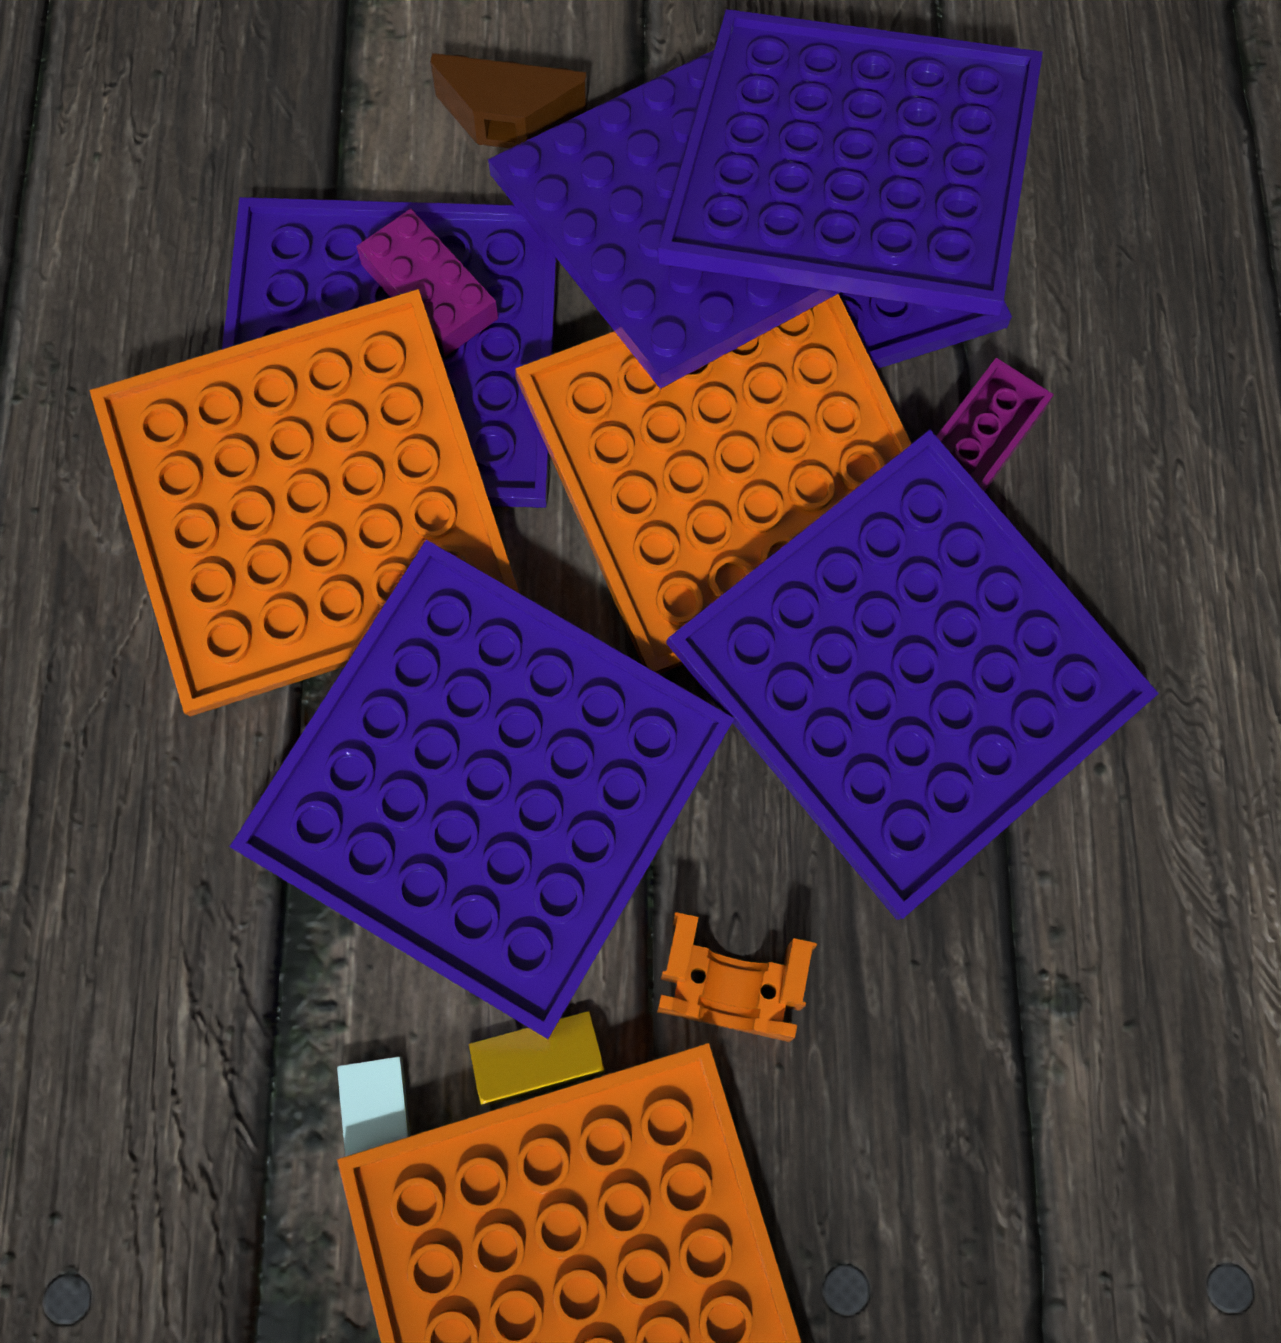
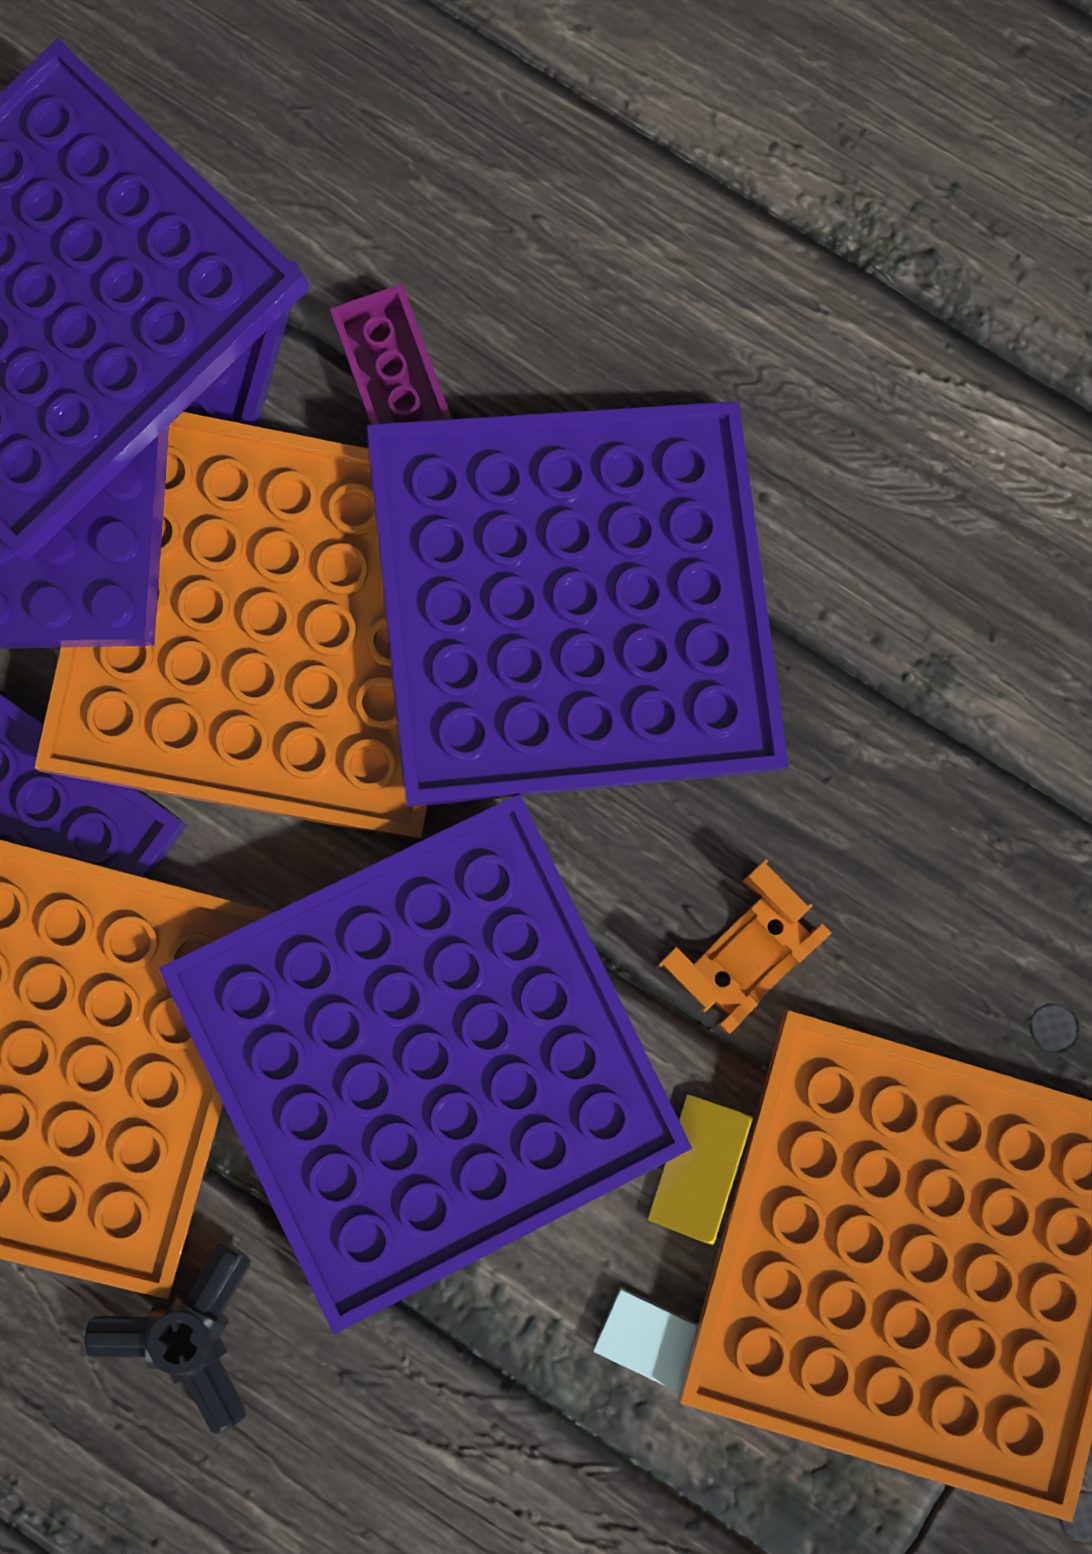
camera: 50 degrees left, 10 degrees up
none -> black bush [84,1243,251,1434]

